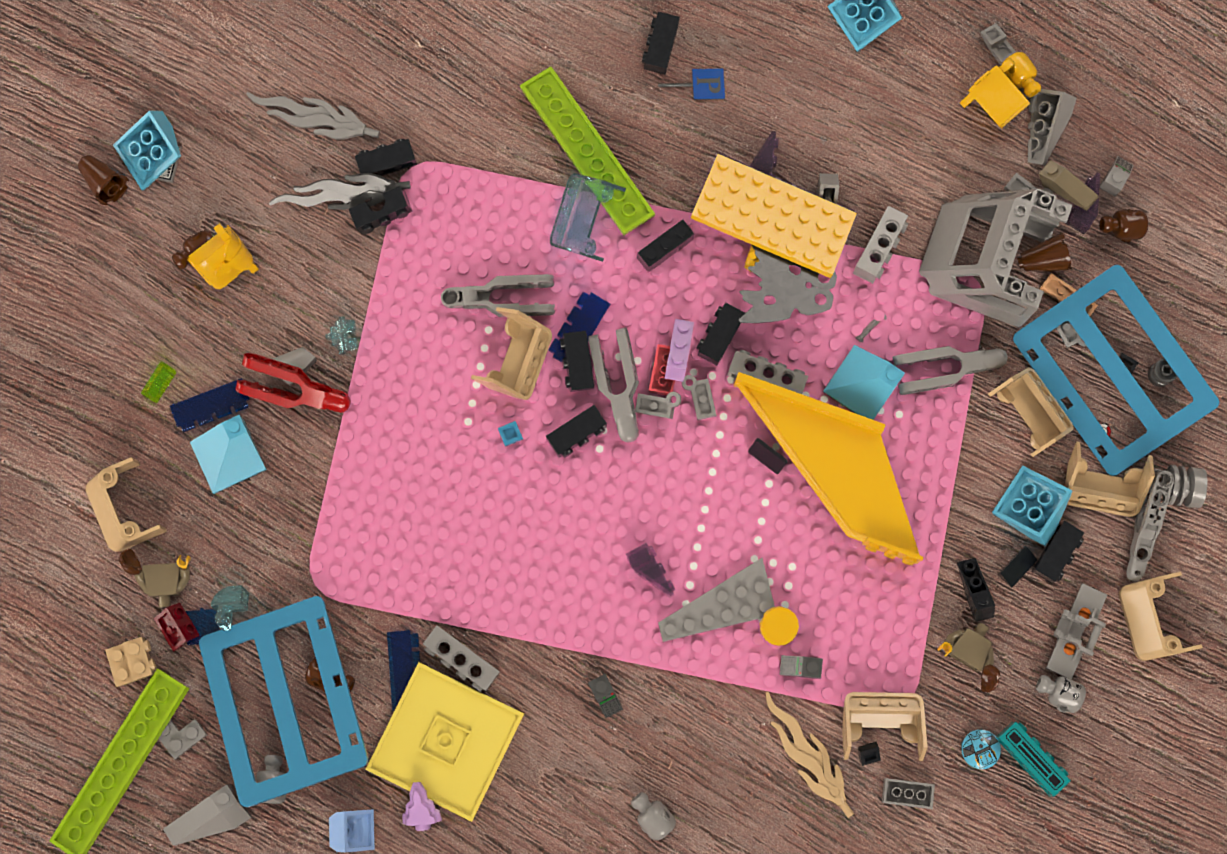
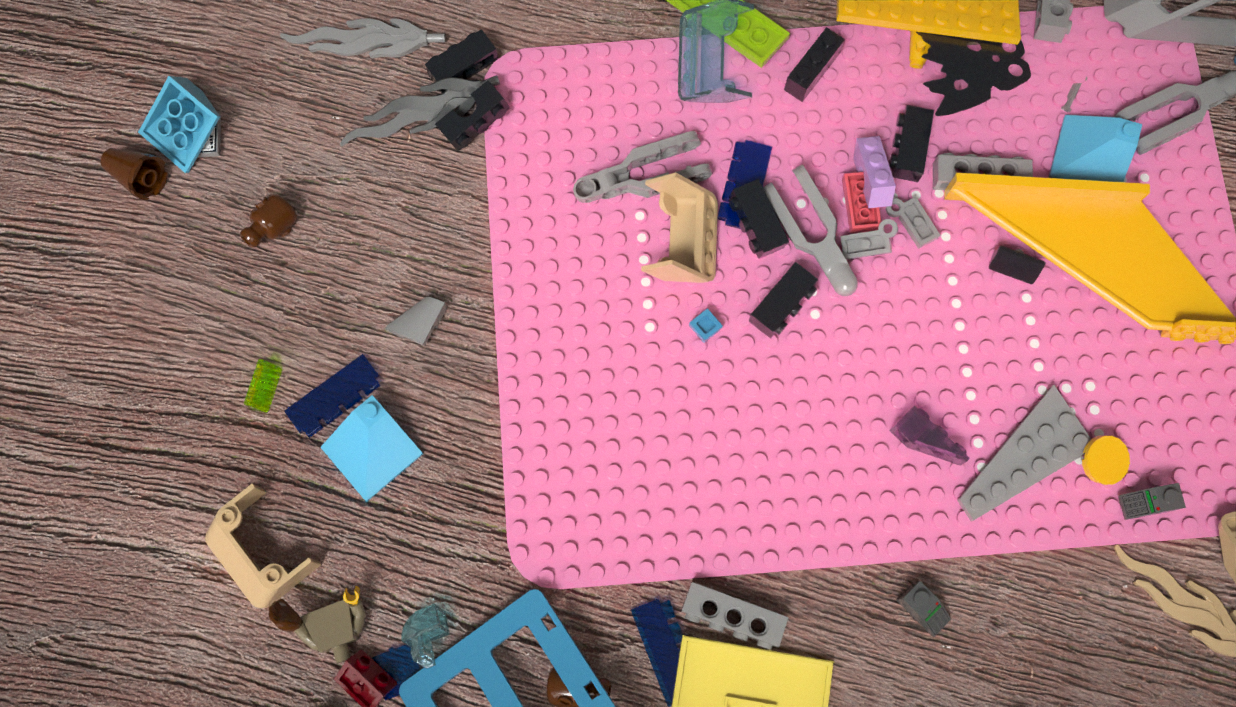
camera: 10 degrees left, 5 degrees down
yellow piece [187,223,259,289] -> none
red piece [235,353,351,413] -> none
clear light blue hips [325,316,358,355] -> none

